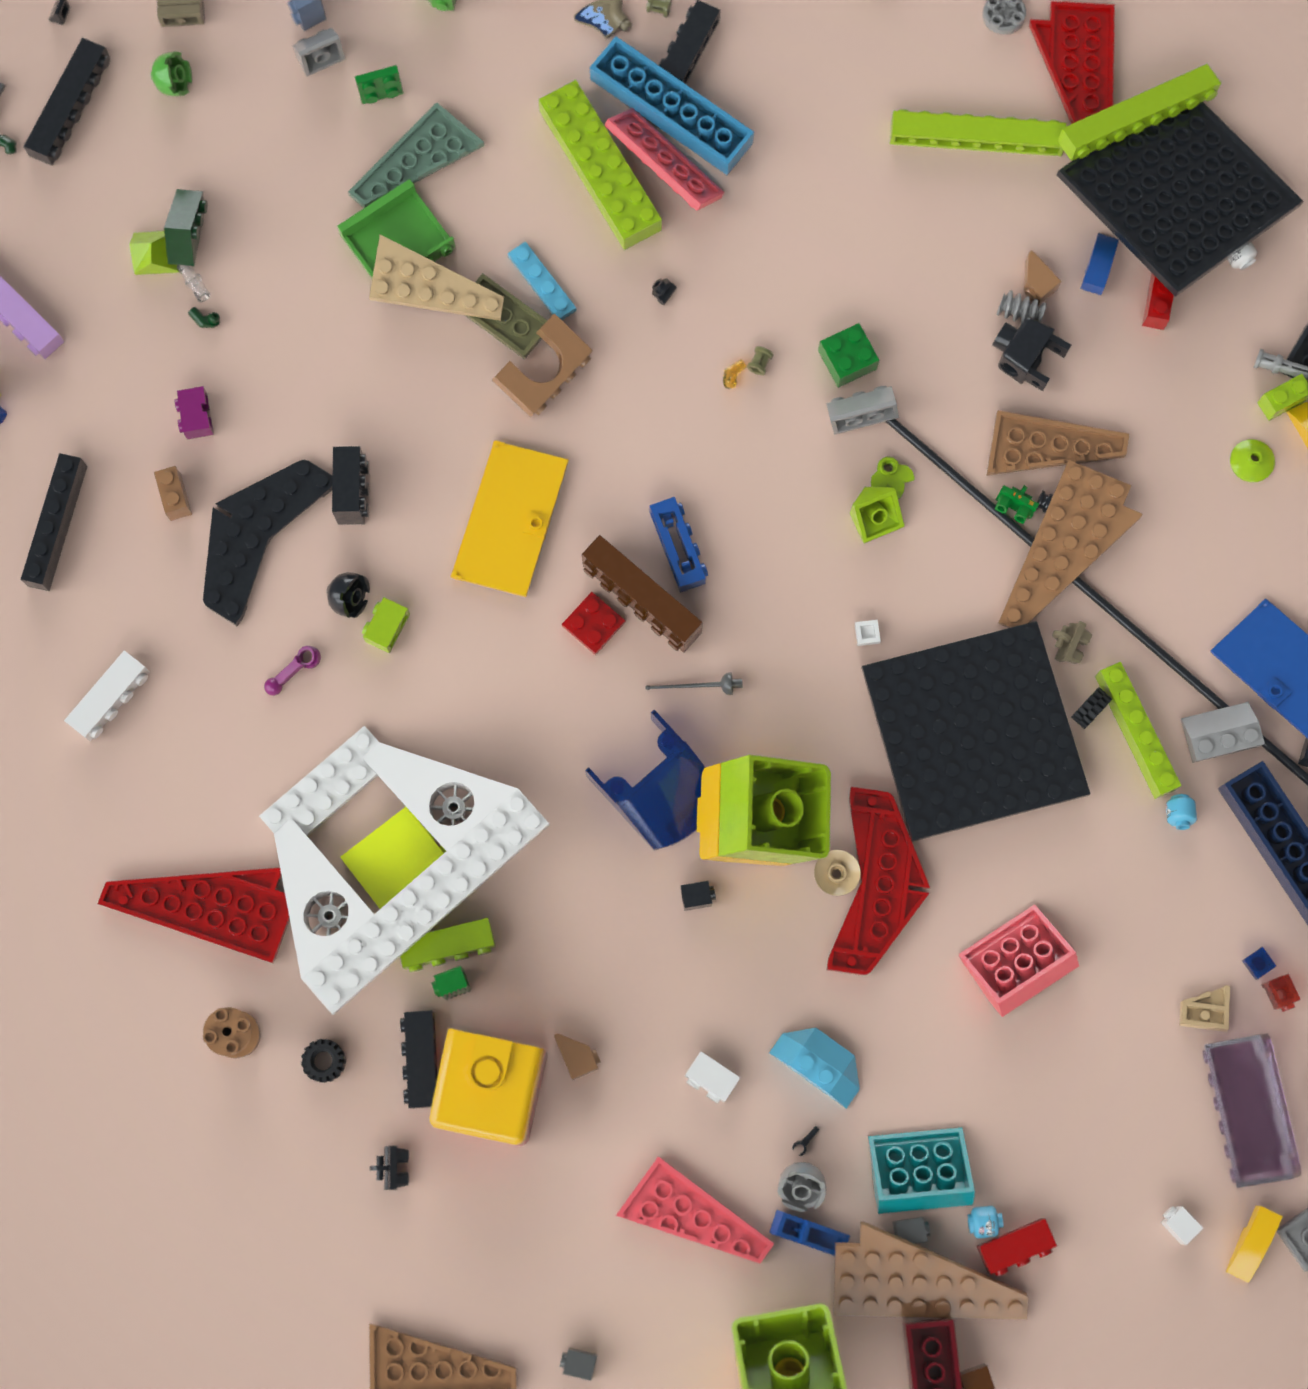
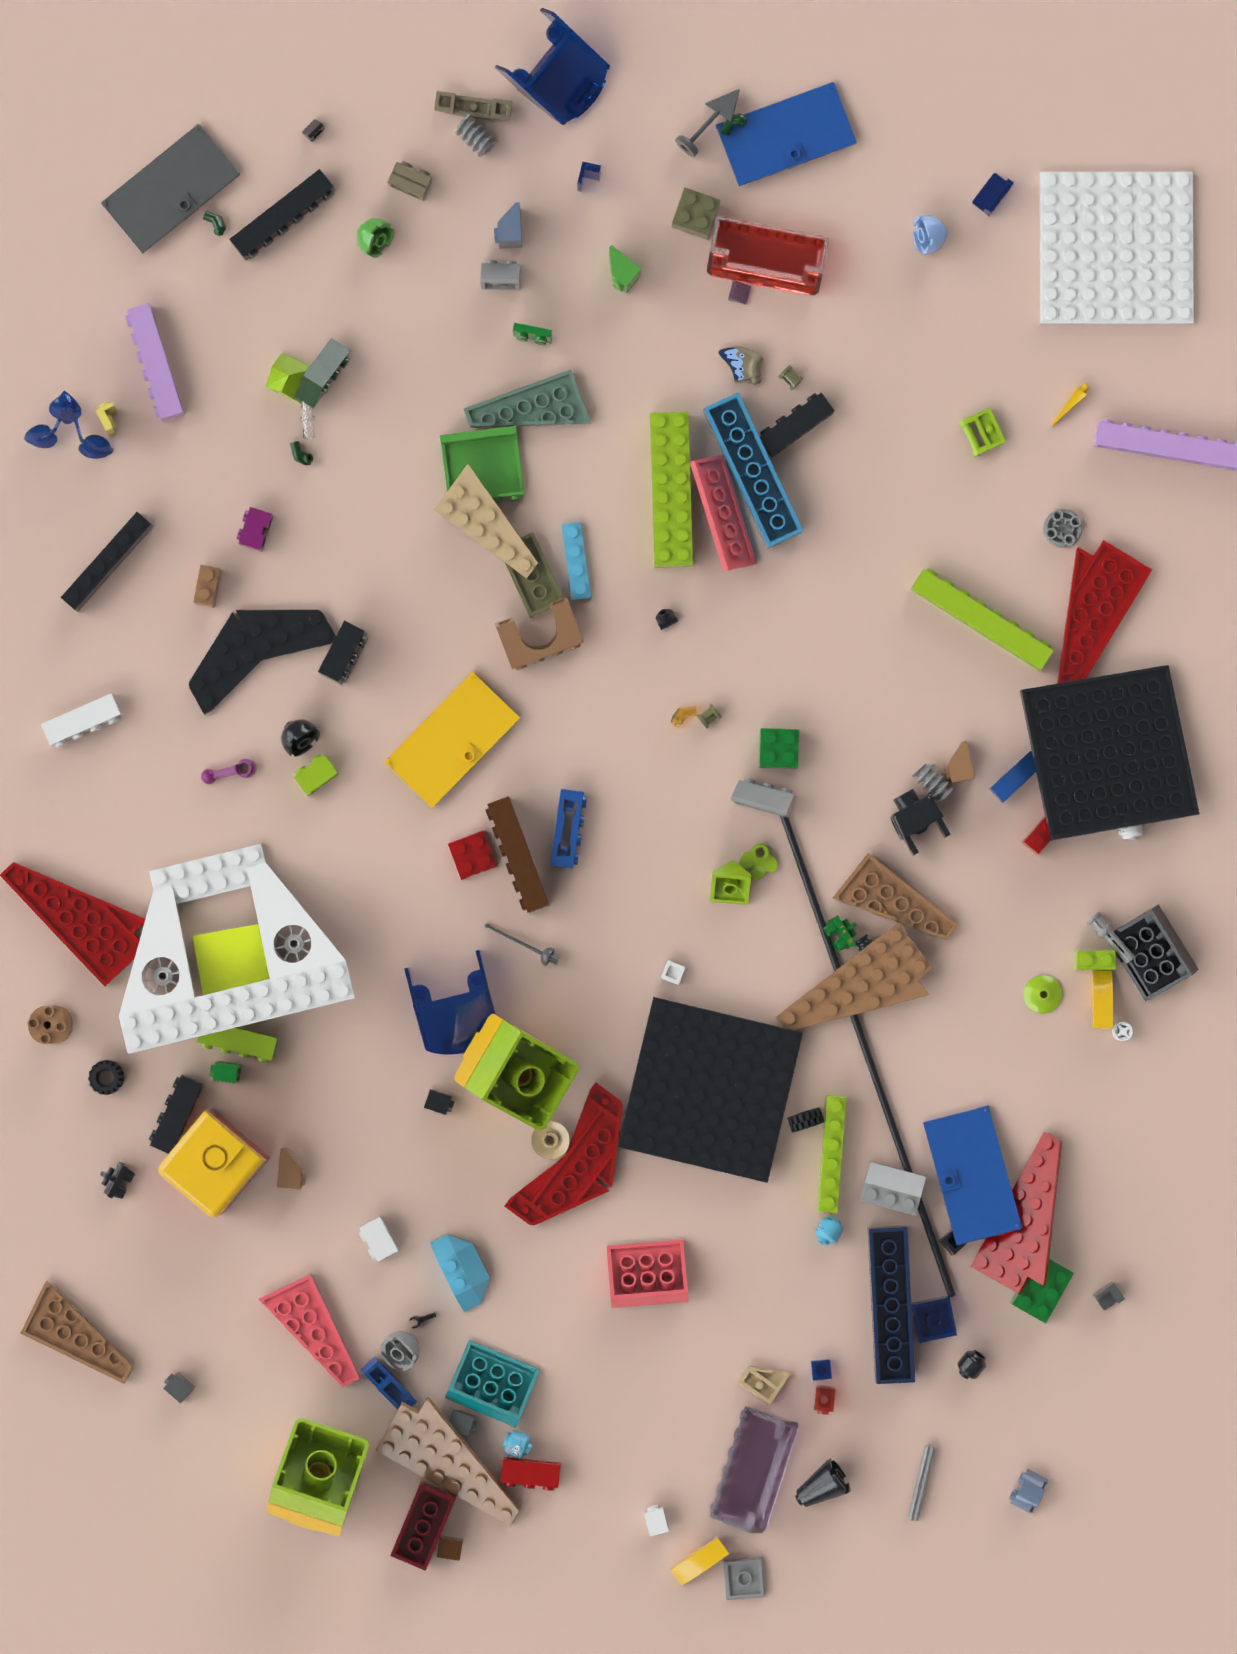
camera: 25 degrees right, 10 degrees up
dark tan hips [1052,621,1092,664] -> none
lime brick [1058,64,1221,161] -> none

